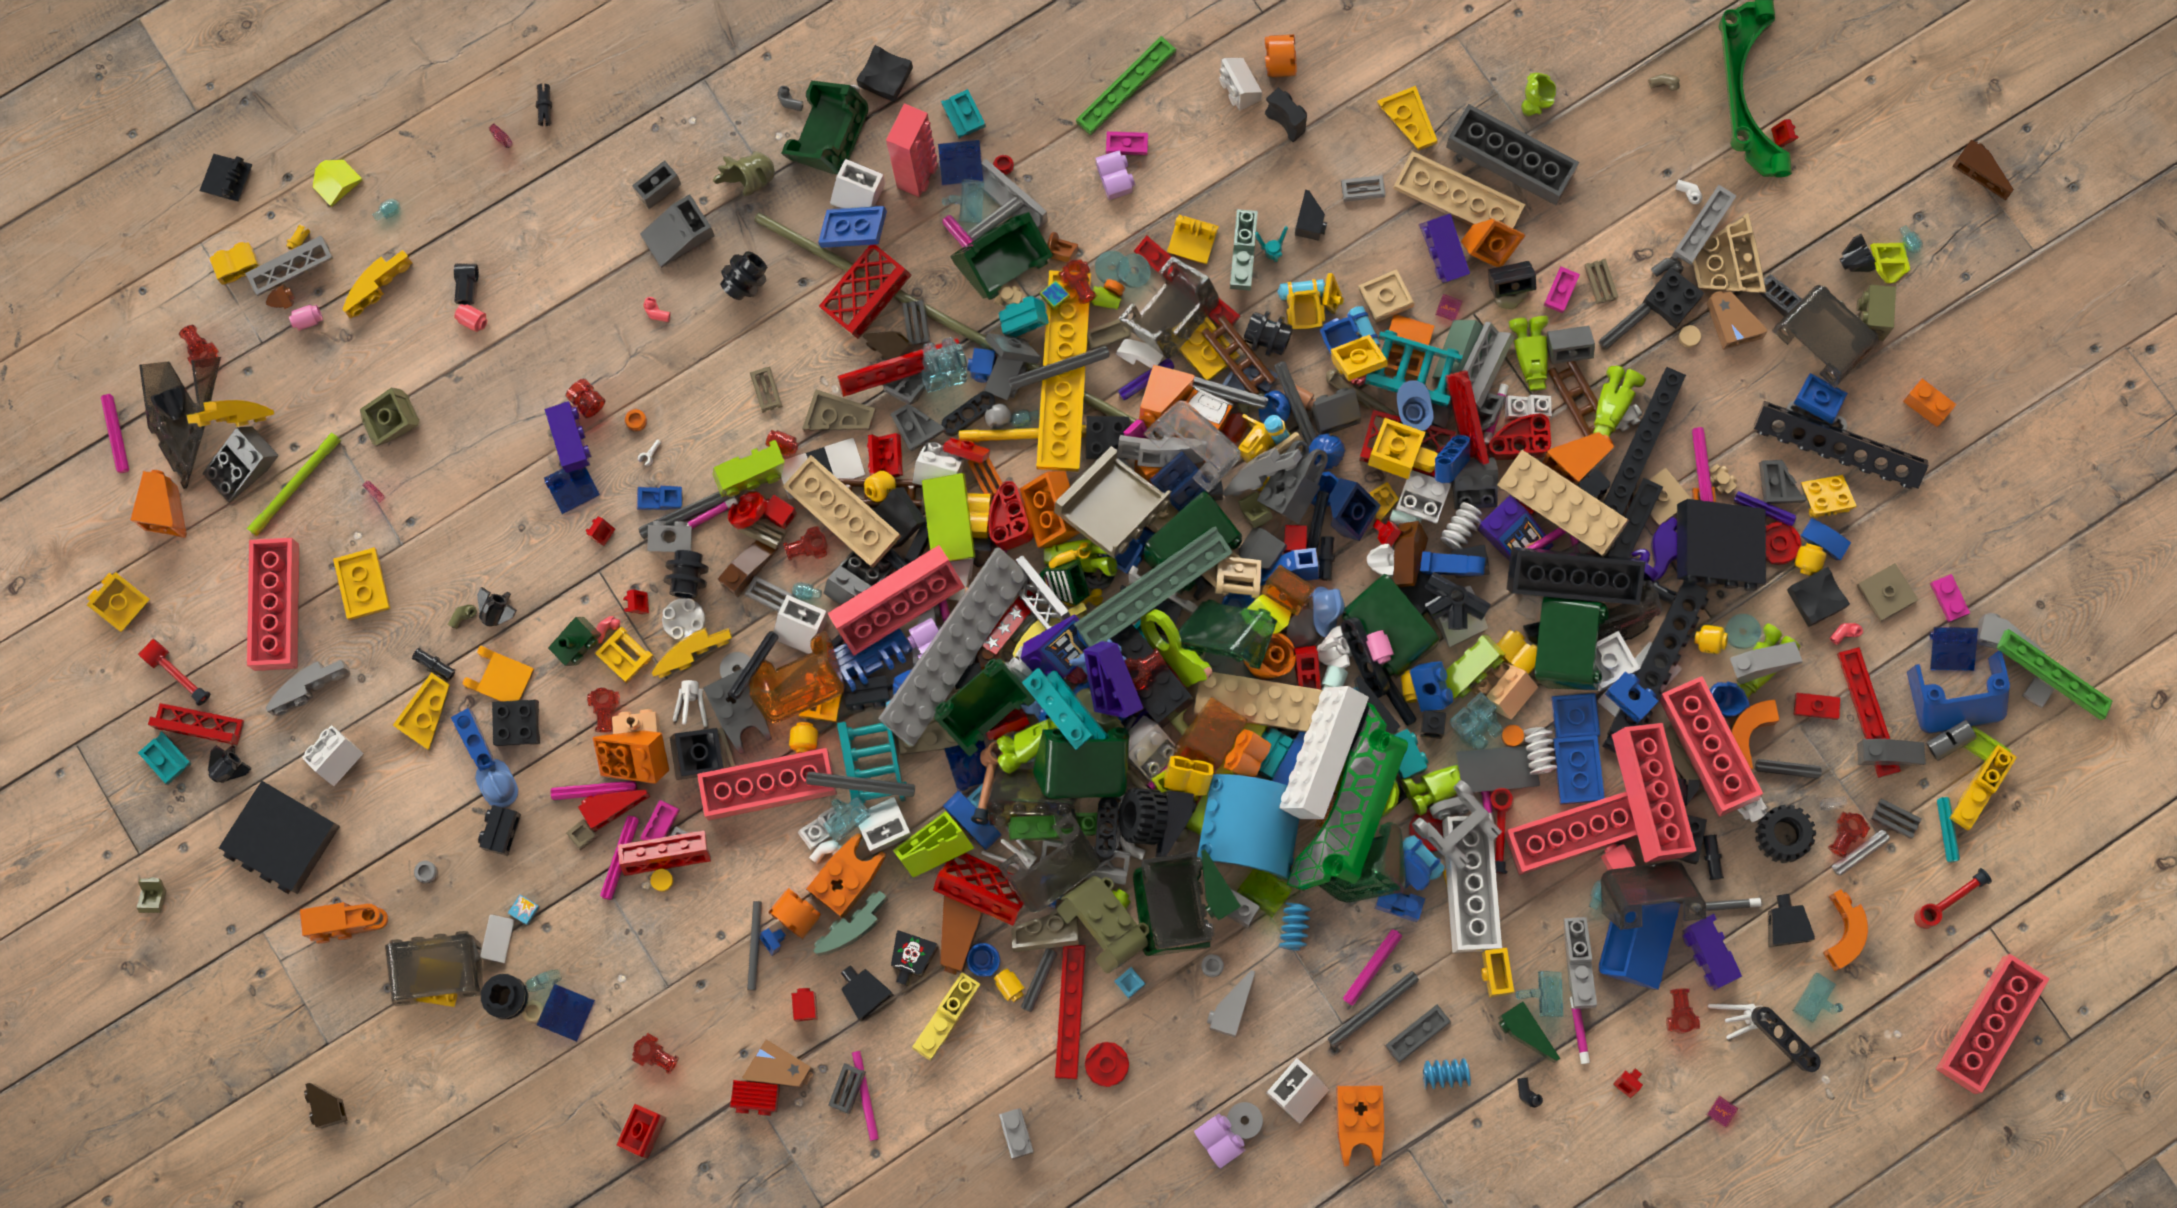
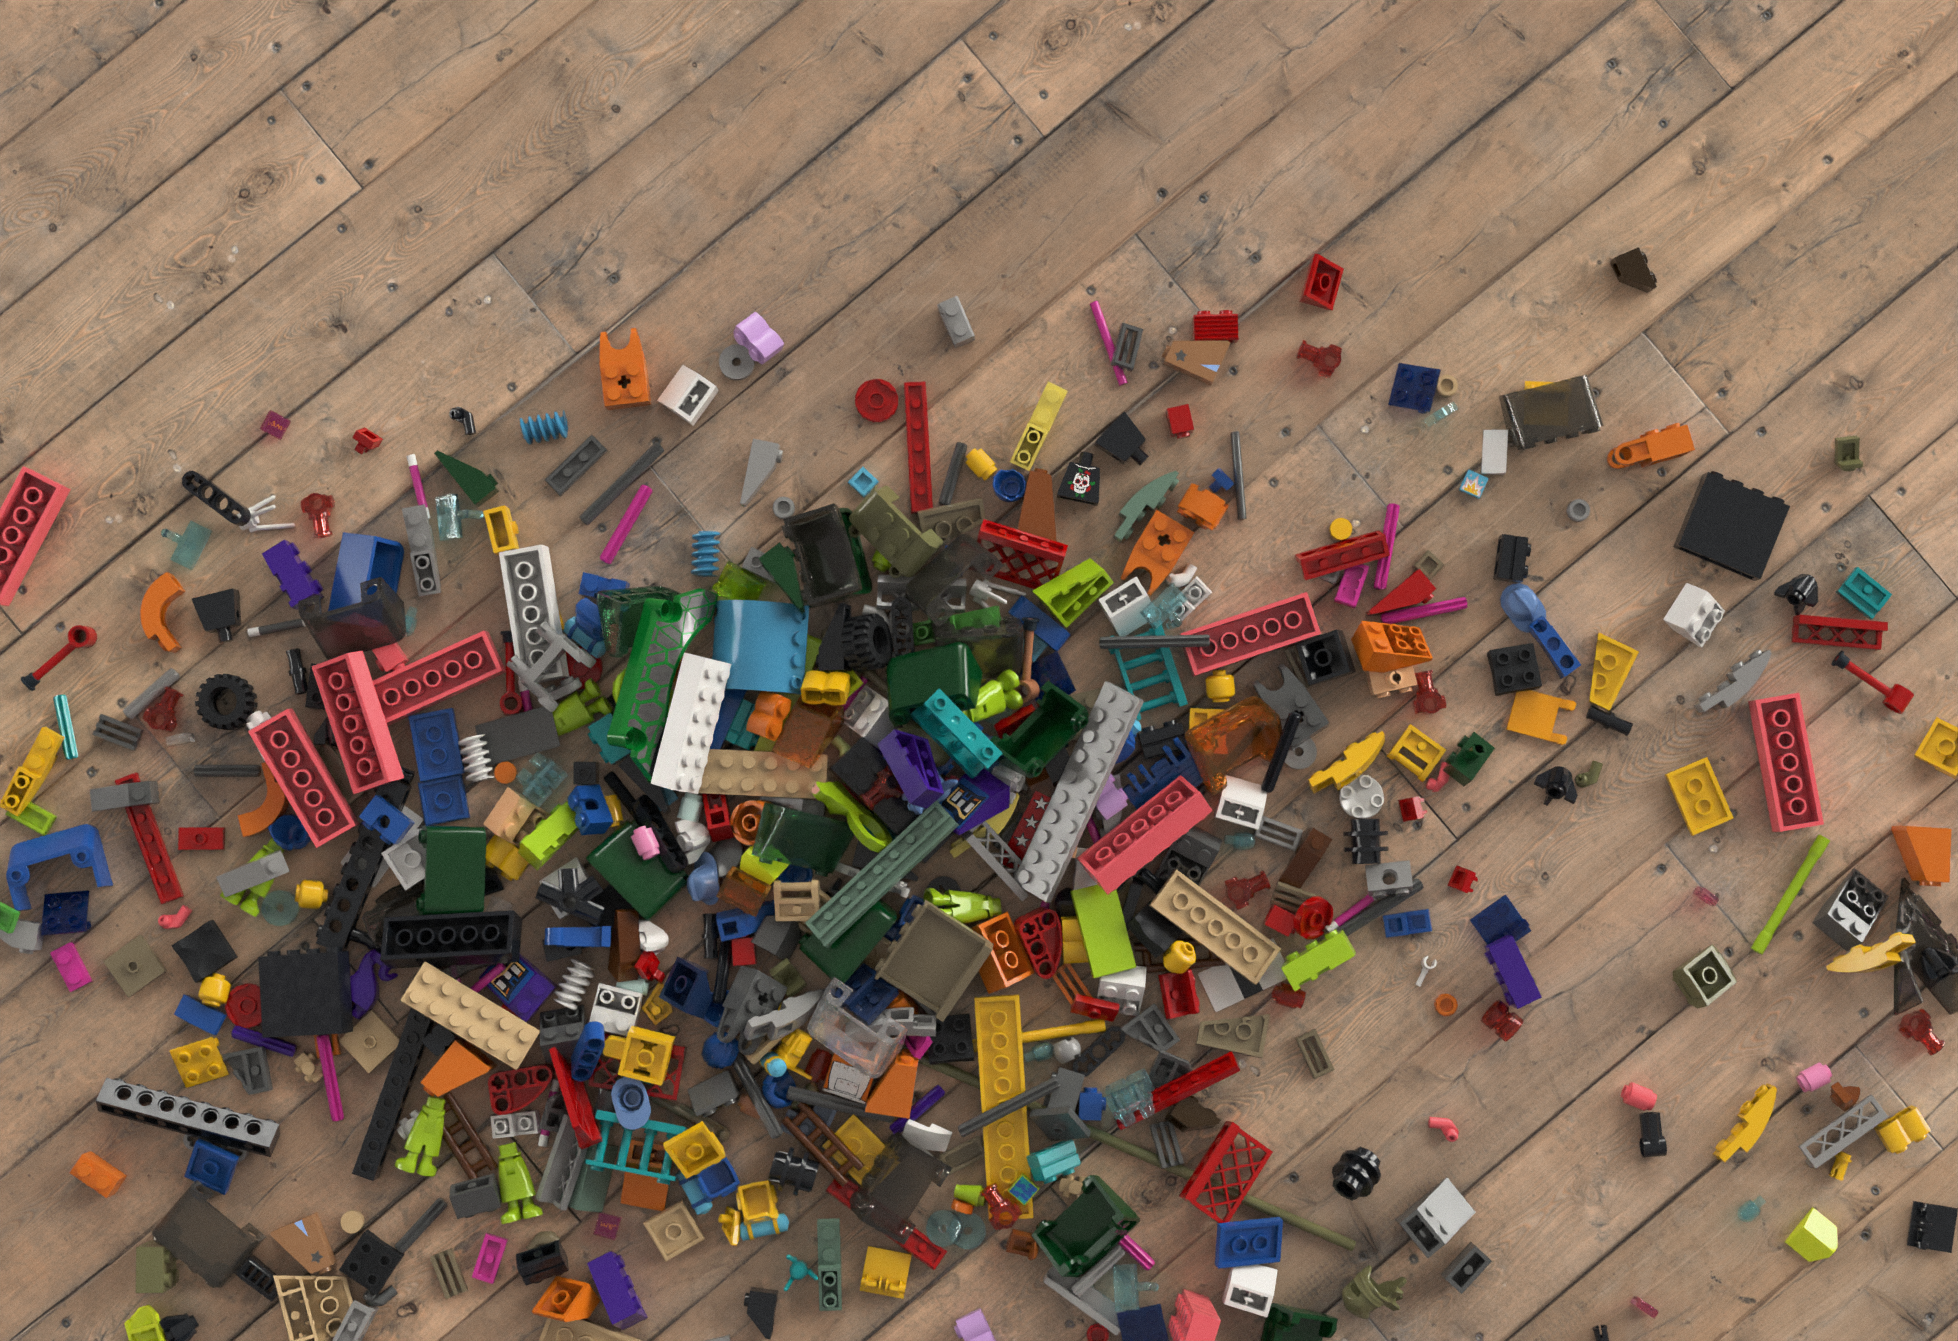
camera: 165 degrees right, 10 degrees up
black piece [481,974,529,1020] -> none
white plant [673,680,708,727] -> none
torso [1039,542,1103,607] -> none
black tile [1606,478,1663,603] -> none
dark grey pin [1926,720,1977,761] -> none

